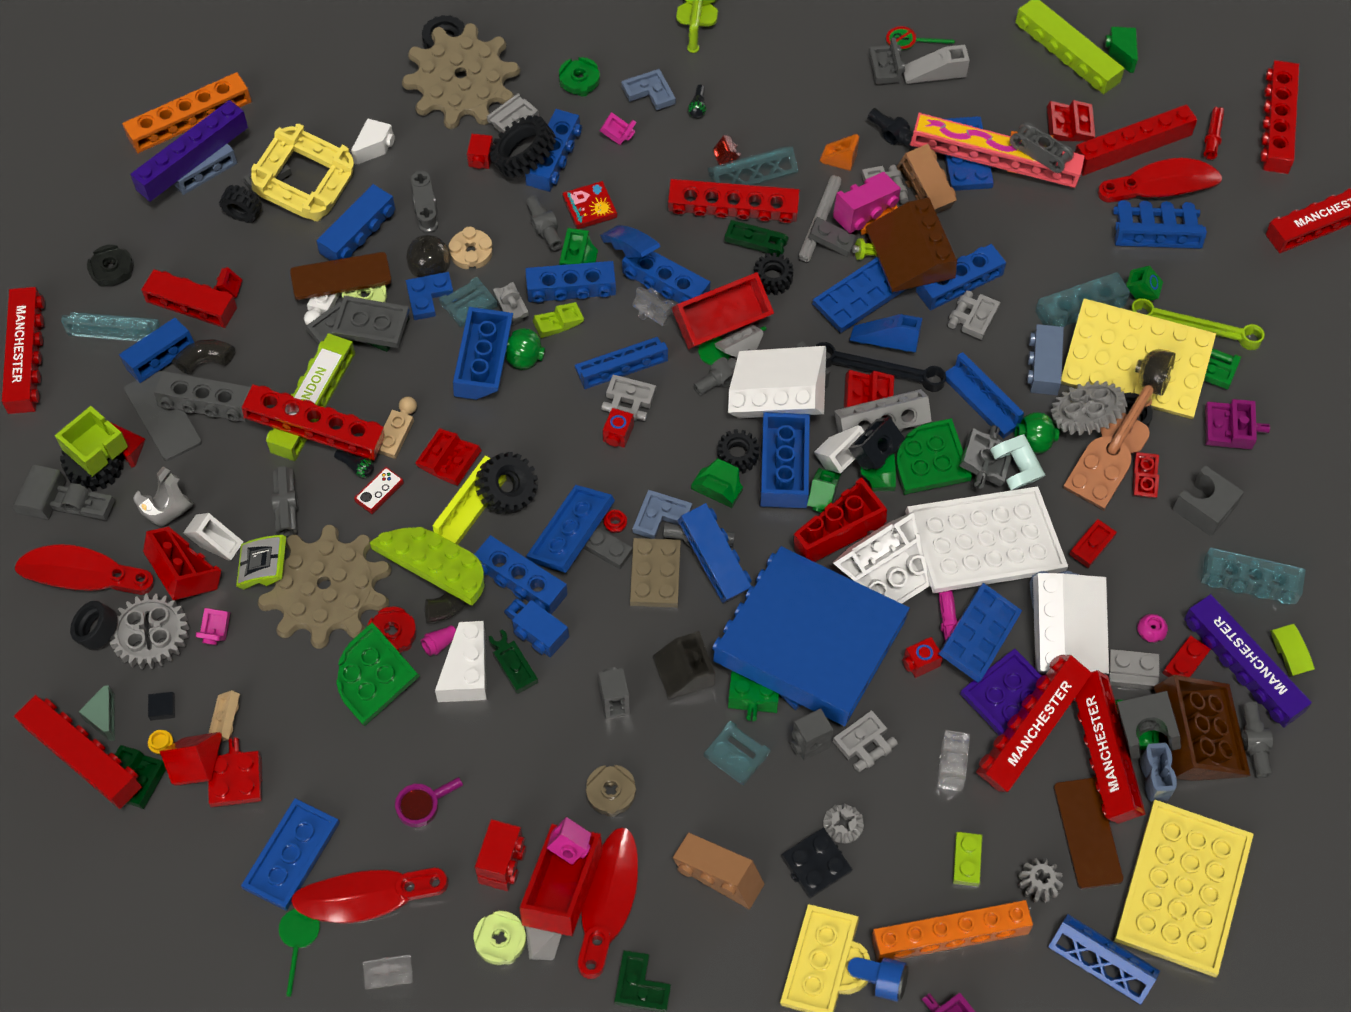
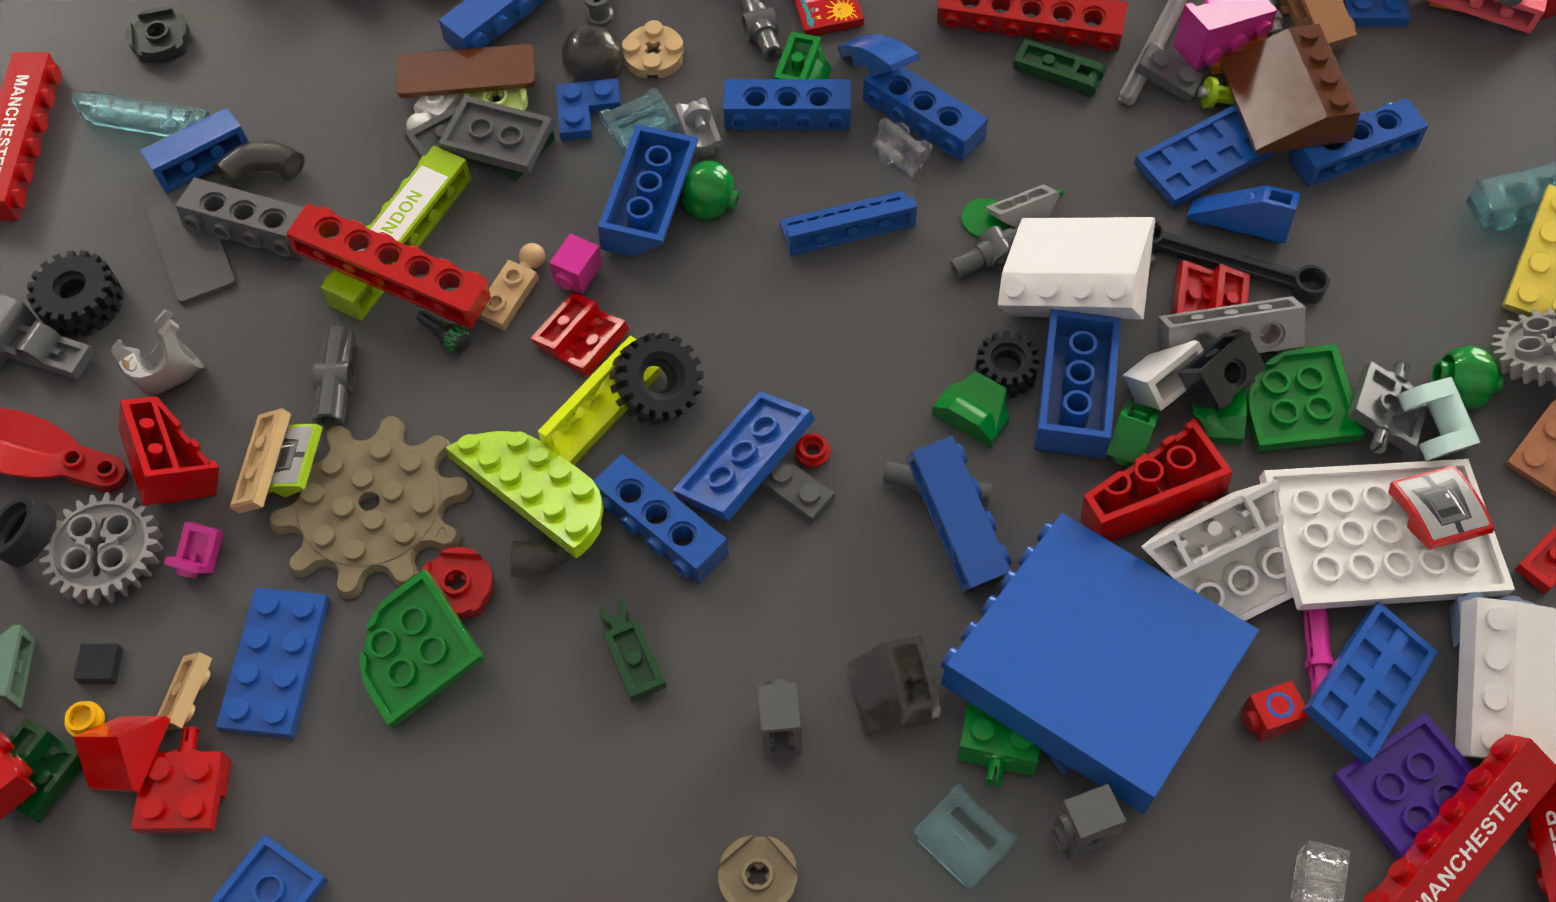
camera: 10 degrees right, 0 degrees up
lime piece [54,406,128,477] -> none
red slope [109,421,146,468] -> none
red brick [141,269,237,328] -> none
white slope [183,513,243,561] -> none
red tile [213,267,243,298] -> none
tile [354,467,404,514] -> none
piece [395,777,463,827] -> none
dark pink cone [421,625,456,656] -> none
white wedge [435,621,487,702] -> none
blue brick [504,599,569,658] -> none
lime slope [533,302,584,338] -> none
light grey plate [602,375,656,421] -> none
red brick [603,408,634,448] -> none
dark tan plate [630,538,681,608] -> none
sand blue plate [633,490,692,539] -> none
red piece [671,272,774,349] -> none
black tyre [754,253,793,295] -> none
light grey plate [833,710,898,773] -> none
blue fence [945,352,1024,439] -> none
light grey plate [948,290,1001,340] -> none
sand blue brick [1027,324,1064,395] -> none
none -> blue plate [216,588,330,740]
none -> tan tile [230,408,291,513]
none -> dark pink brick [549,233,603,294]
none -> slope [1388,465,1495,550]

